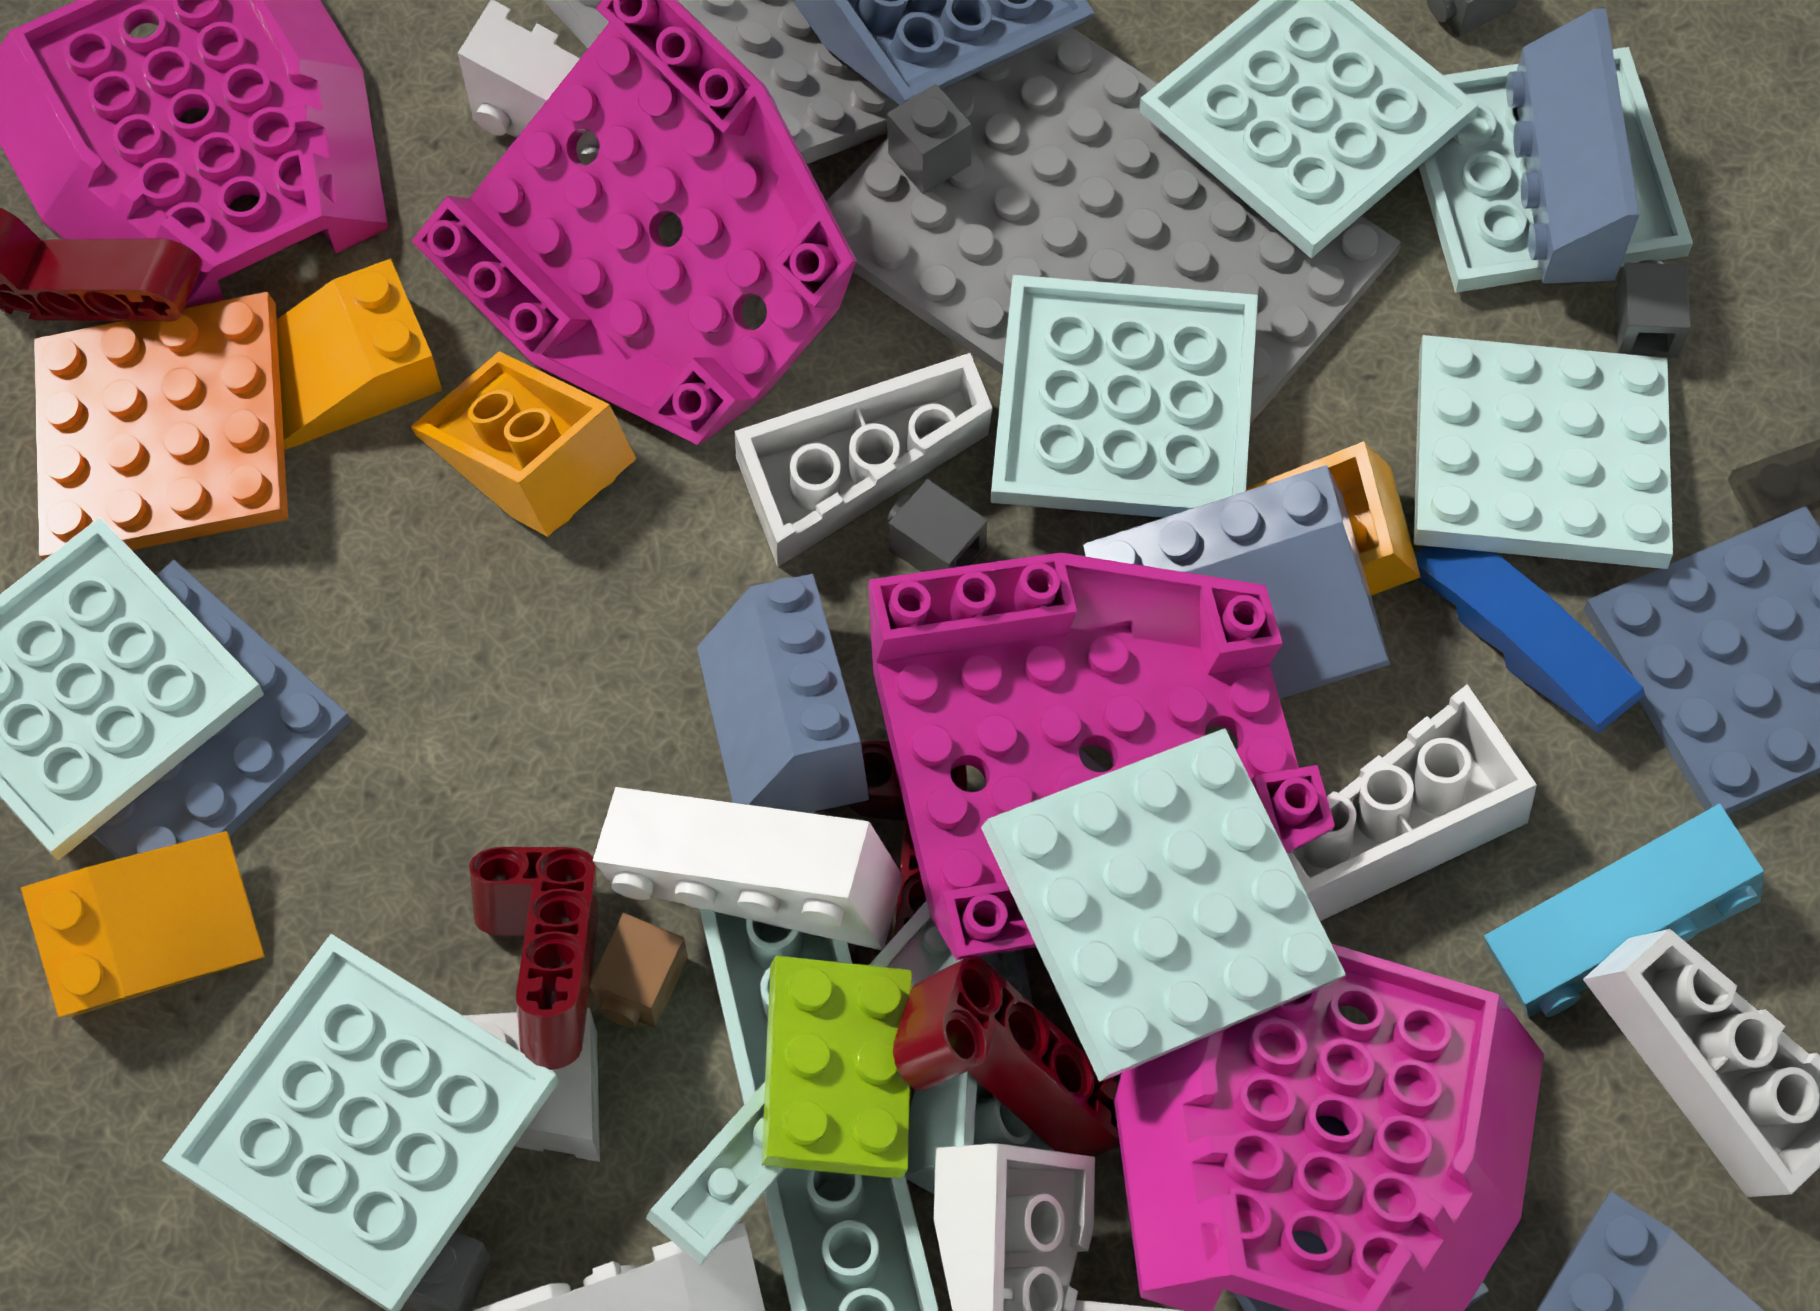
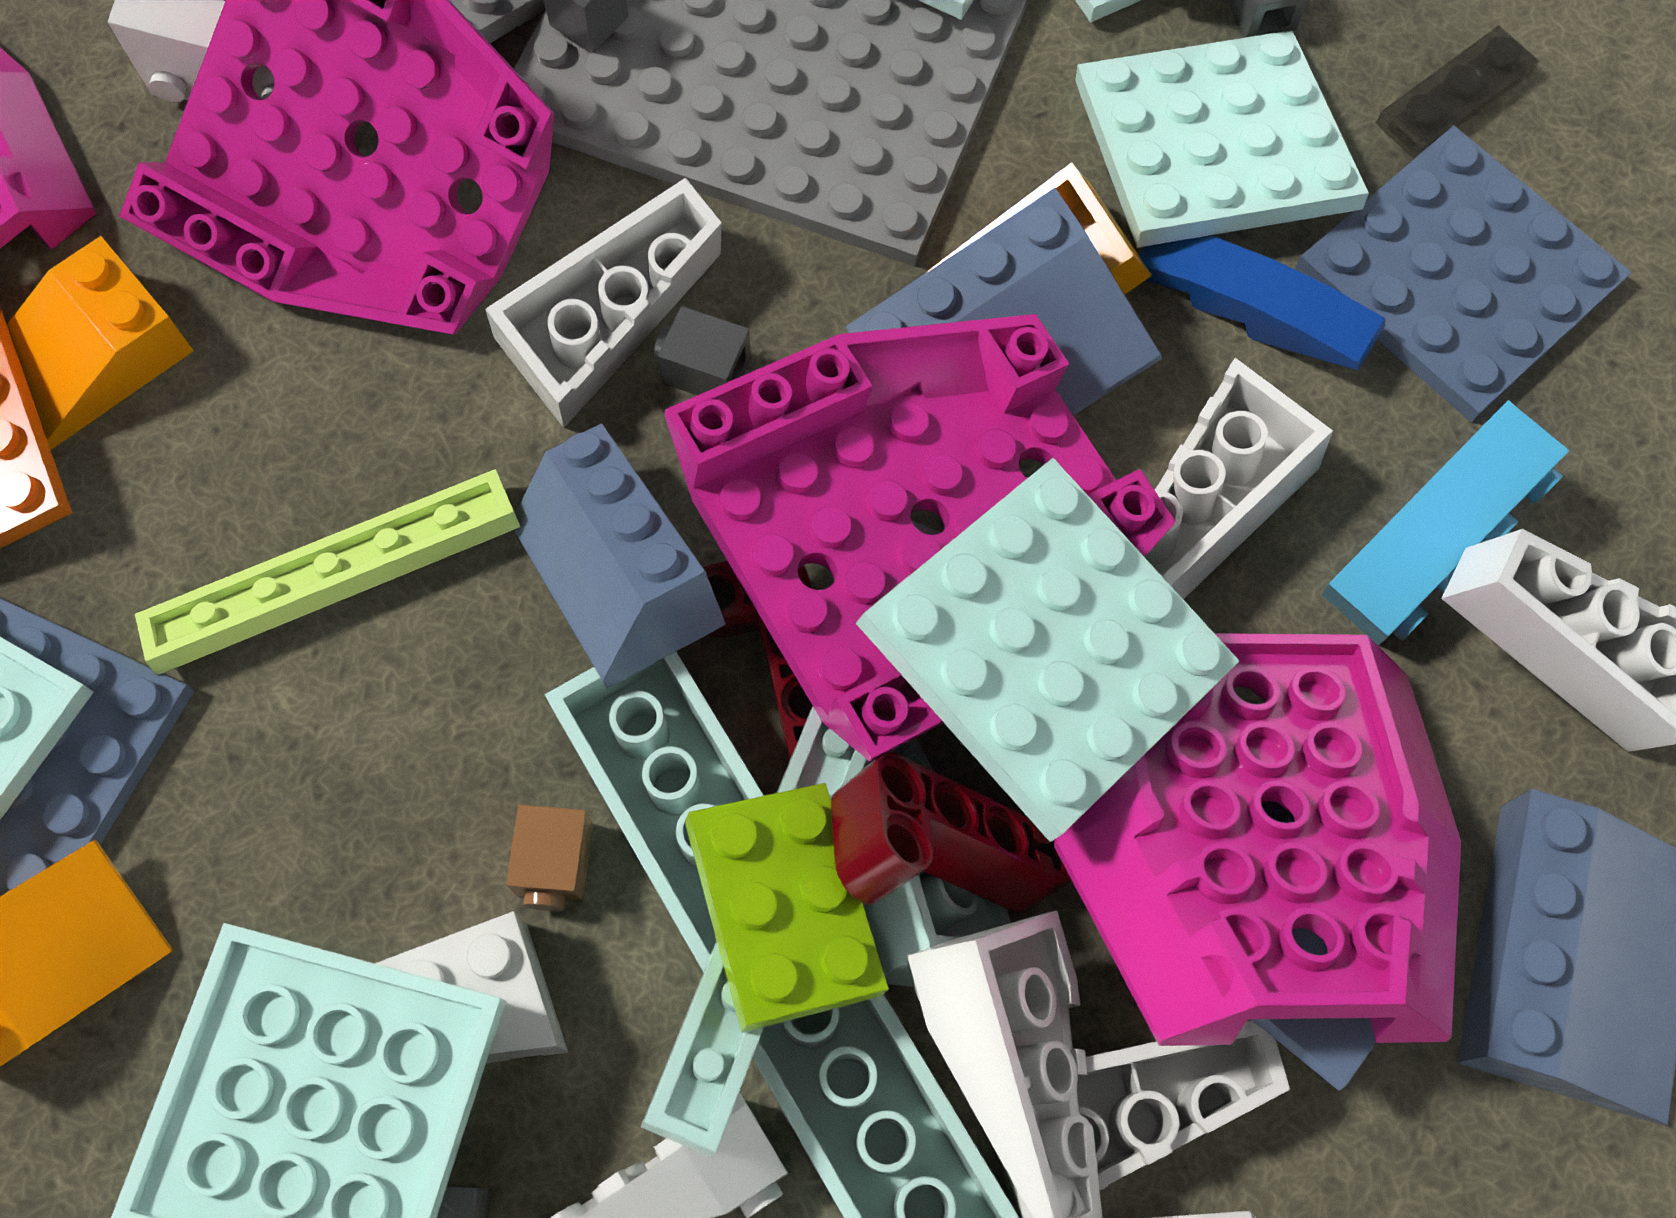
camera: 20 degrees left, 5 degrees up
light orange slope [411,351,637,537] -> none
dark red beam [469,847,599,1070] -> none
white wedge [593,787,903,950] -> none
light aqua plate [991,275,1258,518] -> none
none -> yellowish green plate [135,469,520,675]

